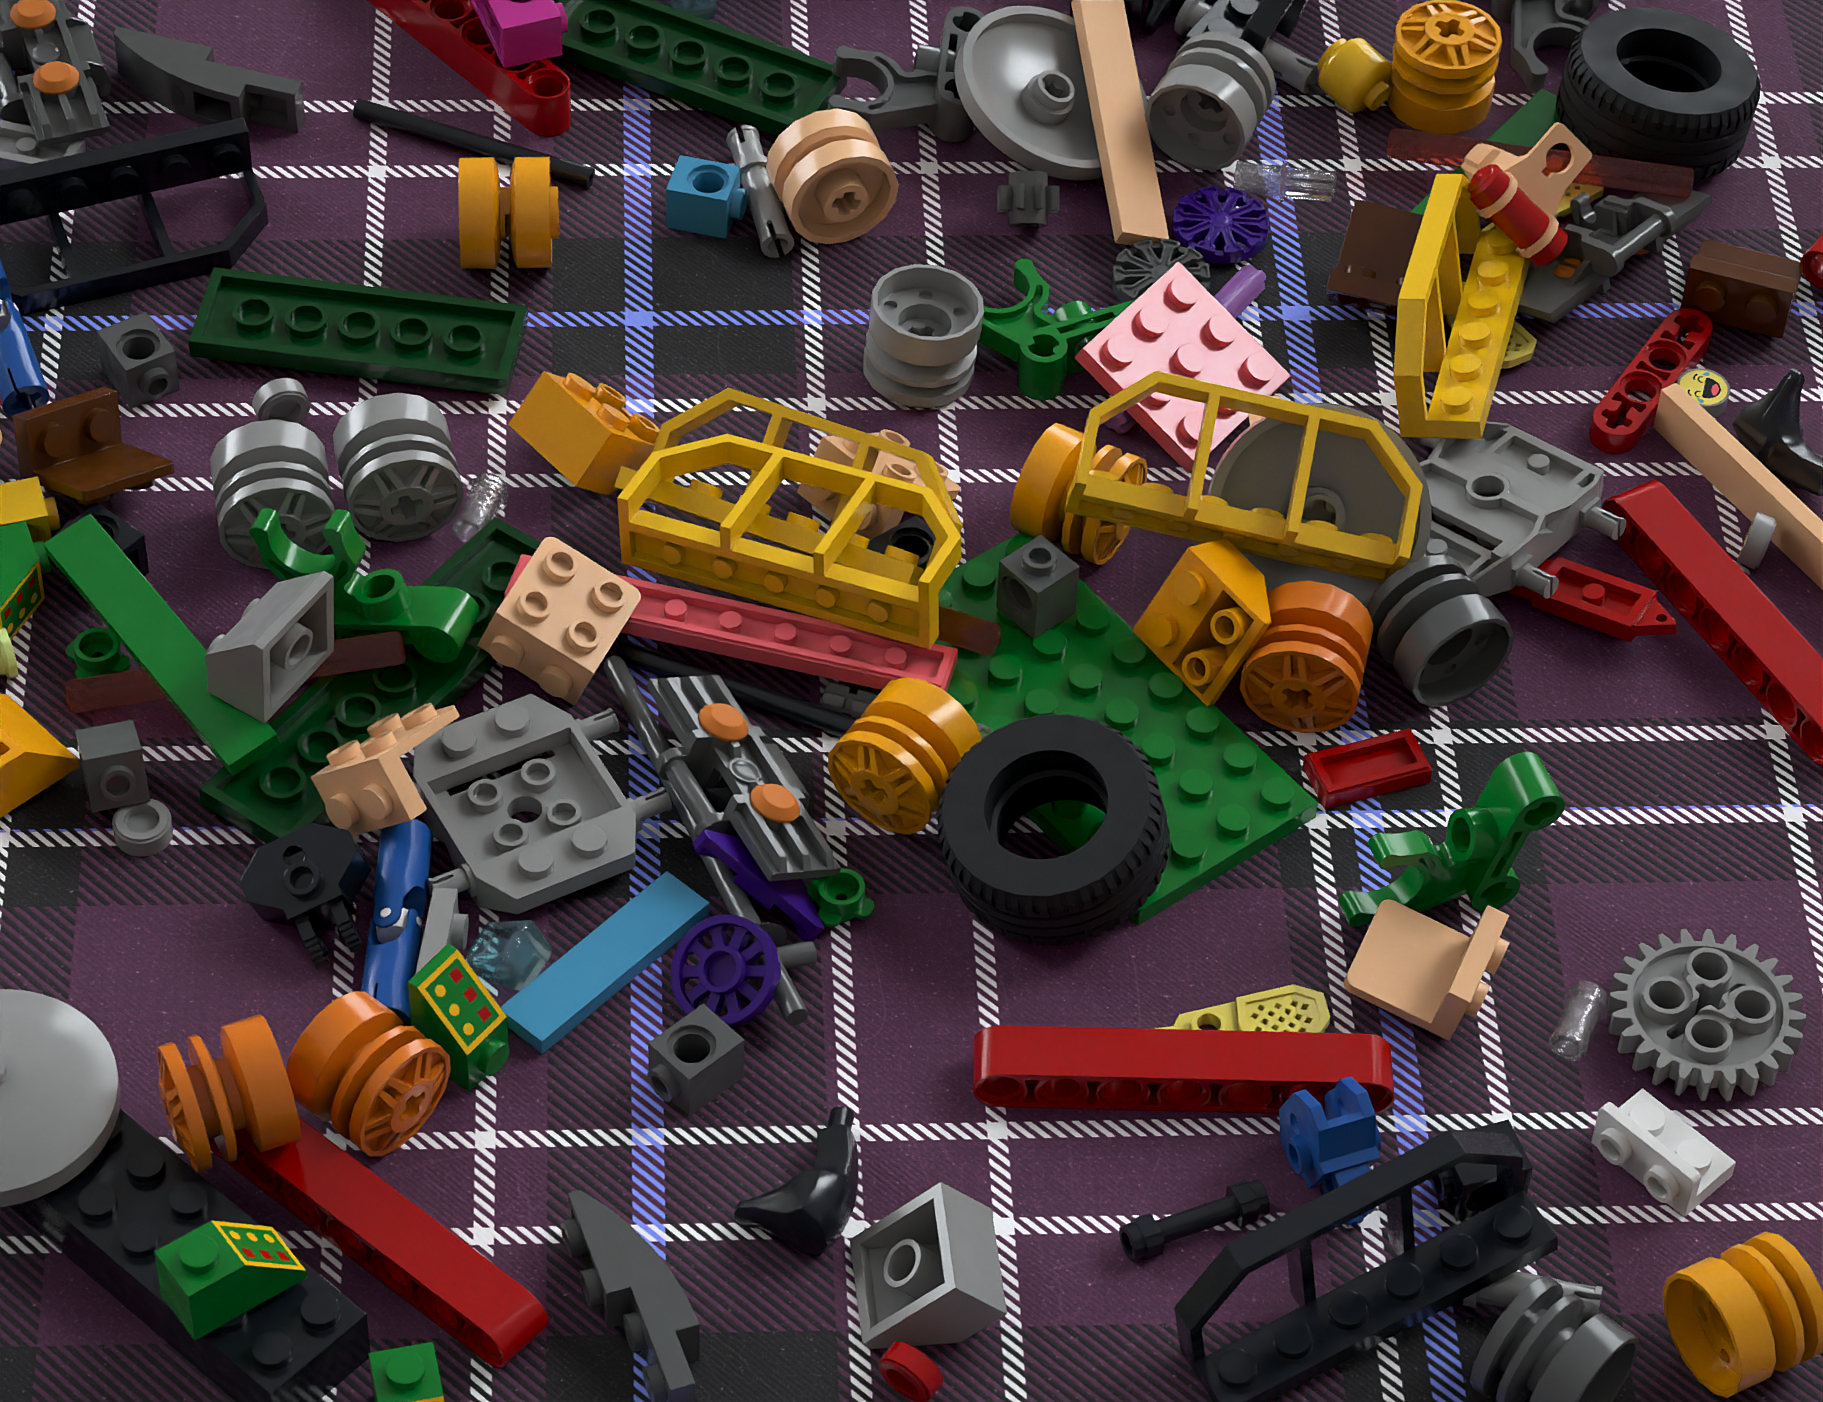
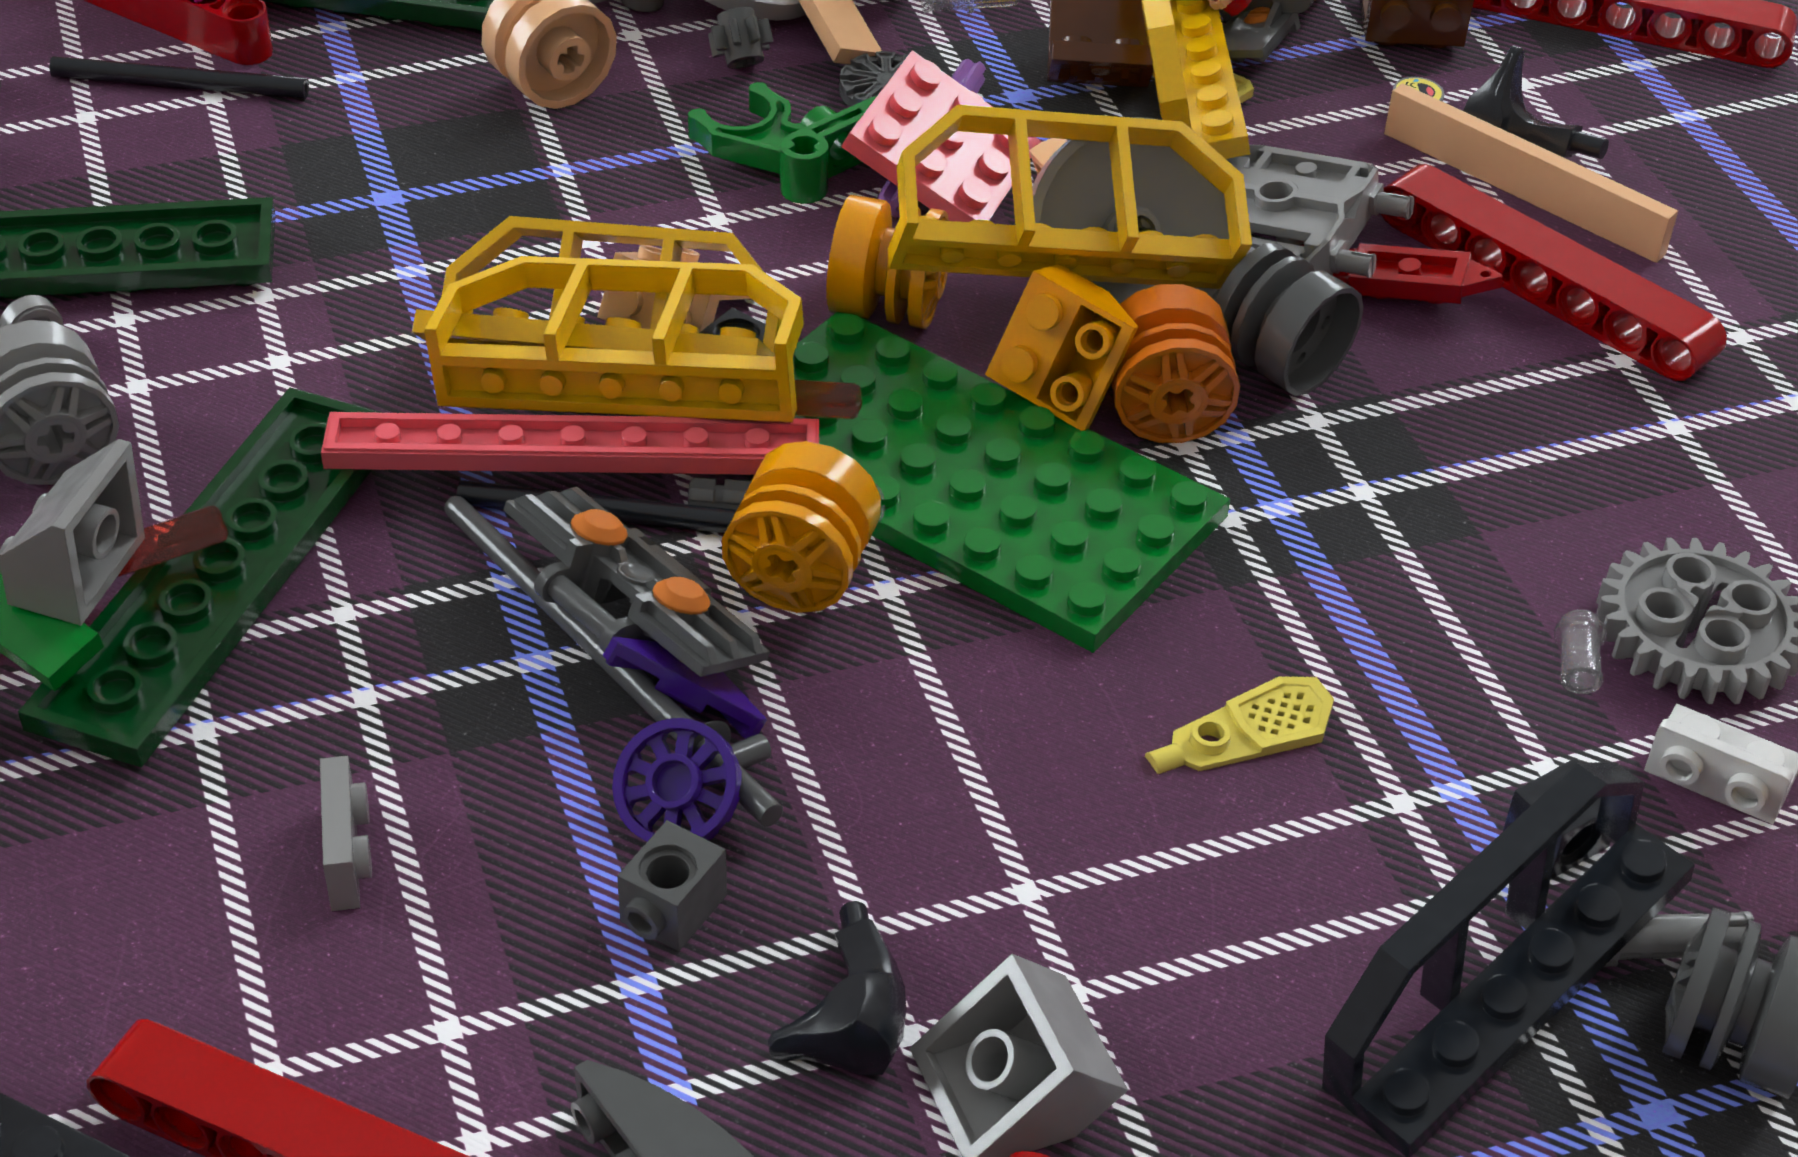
camera: 15 degrees left, 5 degrees down
orange wheel [157,1014,301,1173] -> none
black hinge [239,823,371,969] -> none
green piece [249,508,480,663] -> none
orange wheel [286,991,451,1157] -> none
light nougat bracket [311,703,460,836] -> none
light grey wheel [333,393,463,542] -> none
blue piece [361,819,433,1026] -> none
green slope [408,943,510,1092] -> none
light grey piece [413,694,672,914] -> none
clear pin [453,473,509,543] -> none
light orange wheel [458,157,559,269] -> none
clear light blue slope [464,920,552,991] -> none
light nougat bracket [477,537,641,706] -> none
dark azure tile [500,871,710,1054] -> none
light orange slope [508,371,660,495] -> none
dark azure brick [666,155,748,239] -> none
light grey pin [726,125,794,258] -> none
green plate [808,868,874,927] -> none
light grey wheel [863,264,984,408] -> none
black tyre [937,714,1170,946] -> none
red beam [973,1025,1395,1114] -> none
dark grey brick [996,535,1080,639] -> none
black bar [1119,1179,1270,1262] -> none
dark purple wheel [1171,186,1269,264] -> none
blue hinge [1279,1076,1381,1227] -> none
red tile [1303,728,1433,810] -> none
green piece [1338,752,1565,927] -> none
light nougat bracket [1344,899,1510,1041] -> none
red beam [1589,308,1713,454] -> none
light grey tile [1736,511,1777,569] -> none

